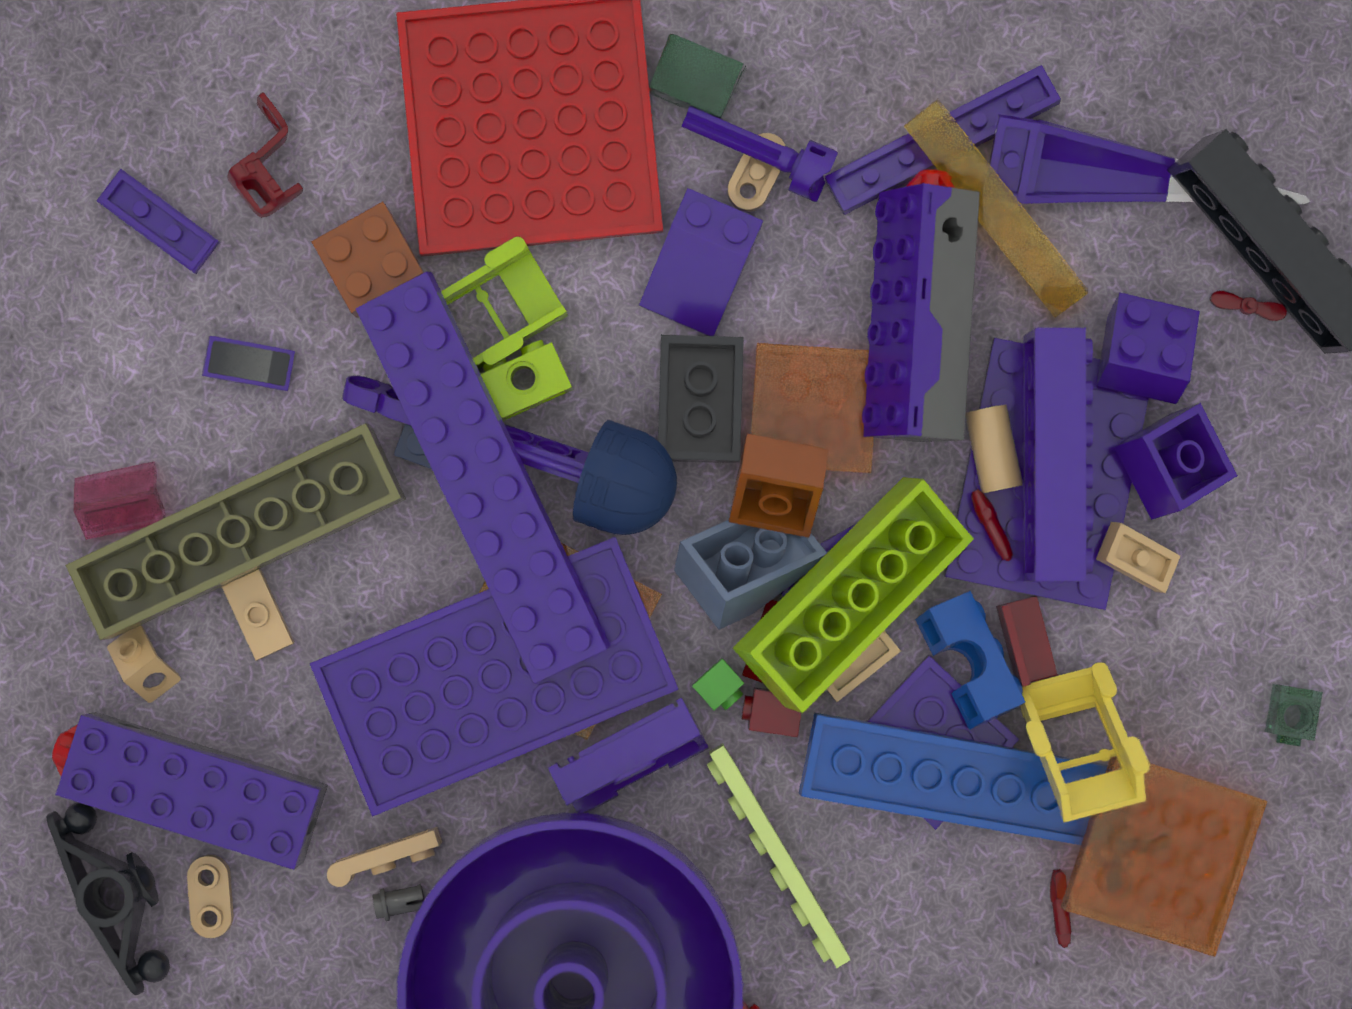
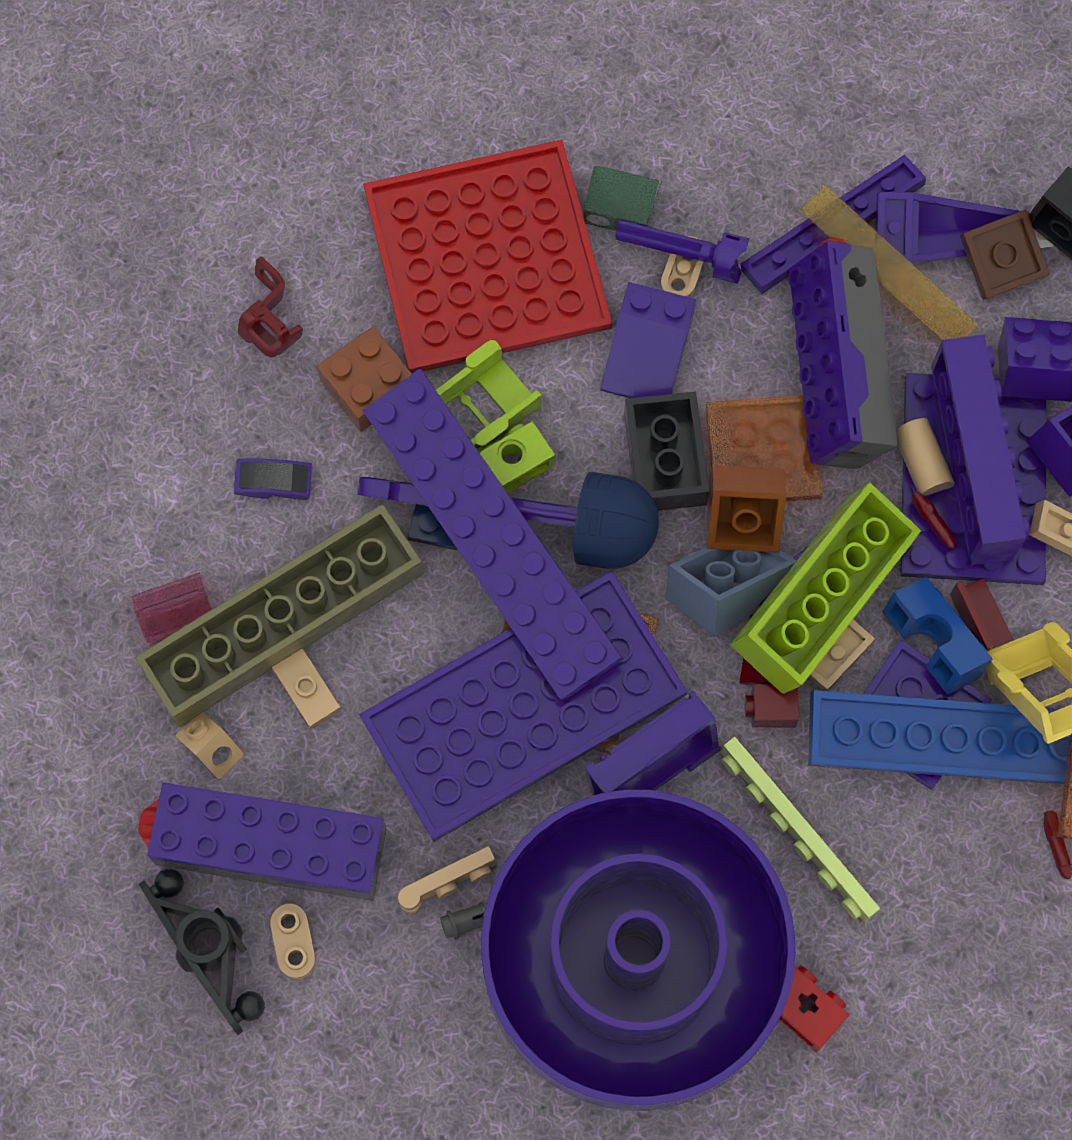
camera: 10 degrees left, 15 degrees down
dark purple tile [96,168,220,274] -> none
bright green plate [692,658,744,710] -> none
none -> reddish brown plate [960,210,1050,300]

